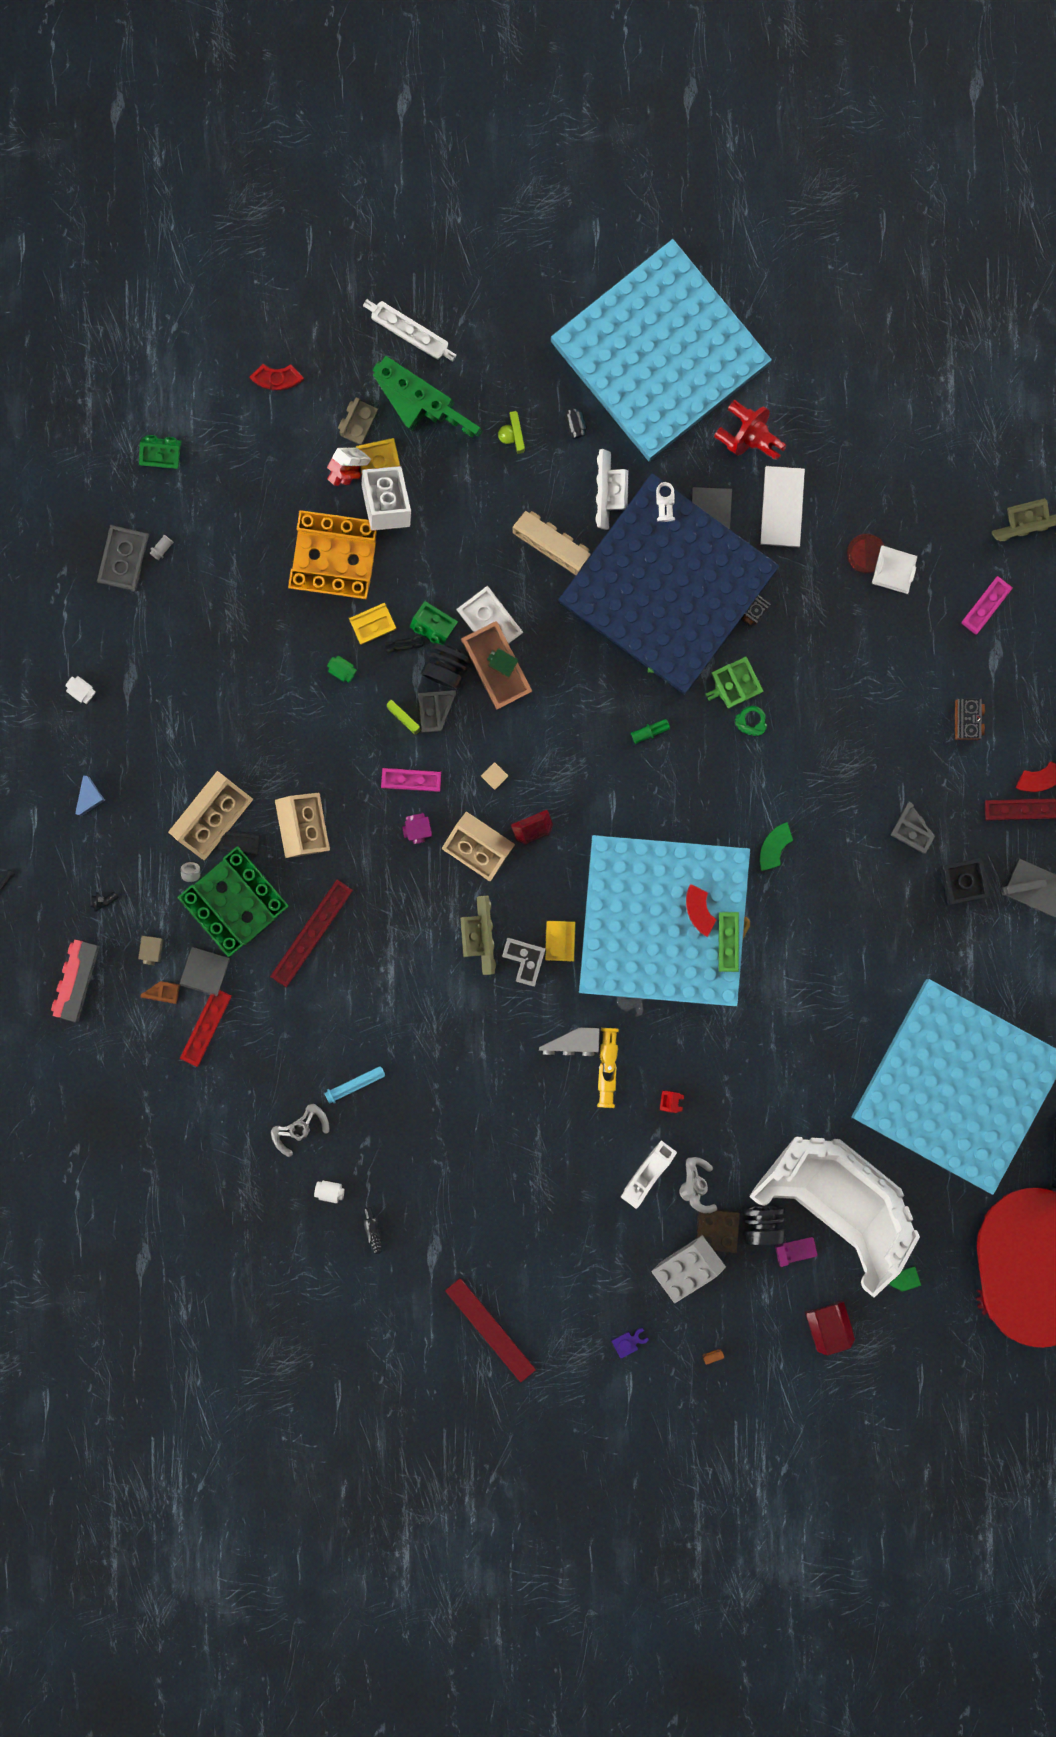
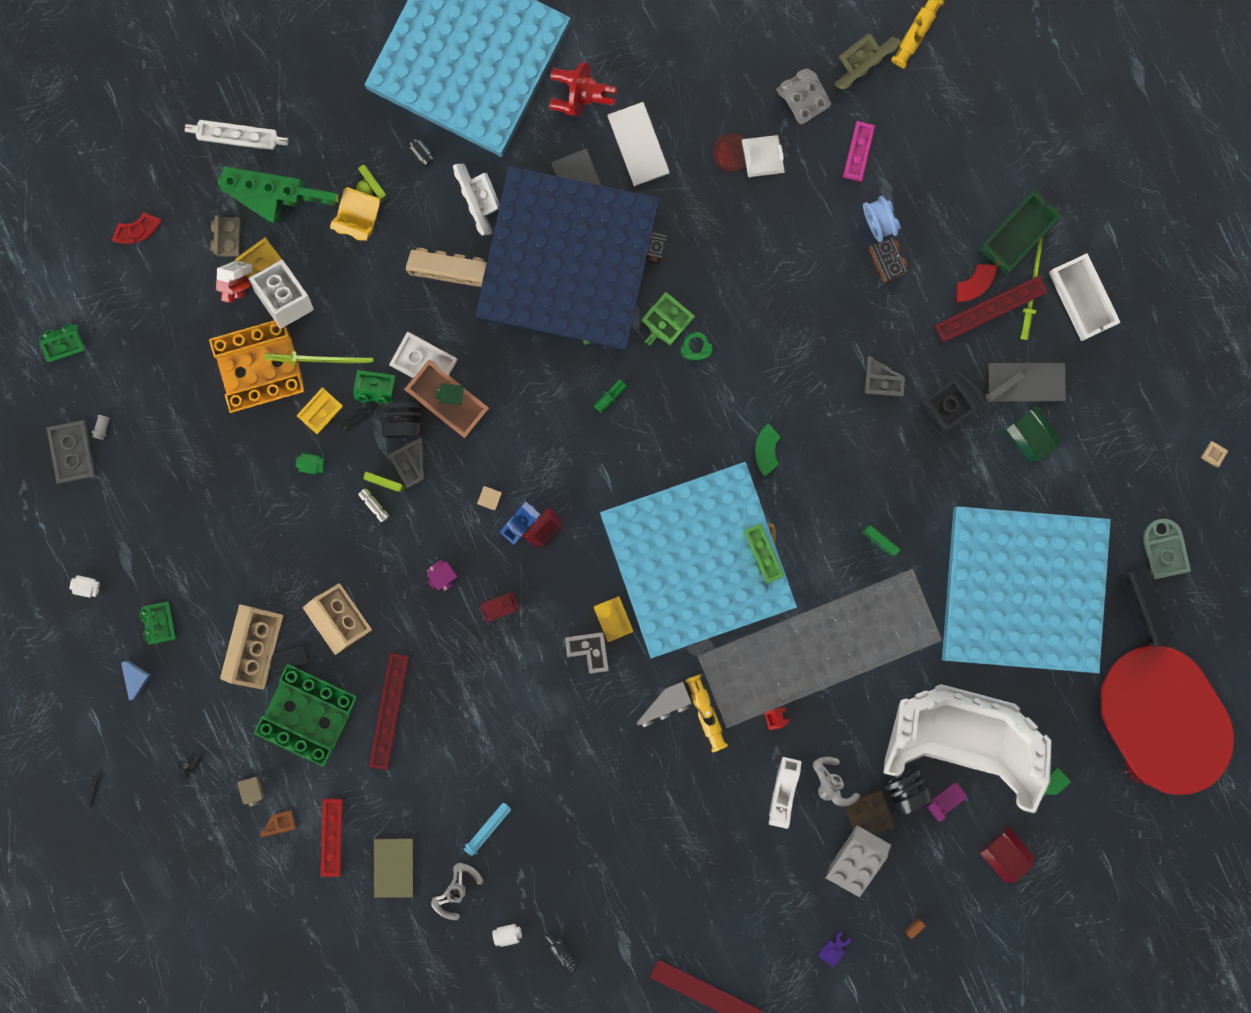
camera: 20 degrees left, 0 degrees up
piece [51,940,100,1022] -> none
light grey tile [180,862,200,882] -> none
dark grey tile [180,947,230,996] -> none
dark pink tile [381,768,441,792] -> none
tan slope [442,812,515,881] -> none
olive bracket [460,895,496,975] -> none
white connector [656,482,675,522] -> none
red tile [686,884,717,937] -> none
none -> green bracket [140,602,176,645]
none -> lime sword [264,352,373,366]
none -> yellow bracket [330,187,380,241]
none -> white axle [359,488,389,522]
none -> olive tile [374,838,413,898]
none -> dark red torso [480,592,521,623]
none -> blue brick [500,502,540,545]
none -> clear brick [697,569,942,728]
none -> light grey bracket [776,68,831,124]
none -> green tile [862,525,900,556]
none -> light blue wheel [863,196,901,242]
none -> dark green slope [1004,406,1059,462]

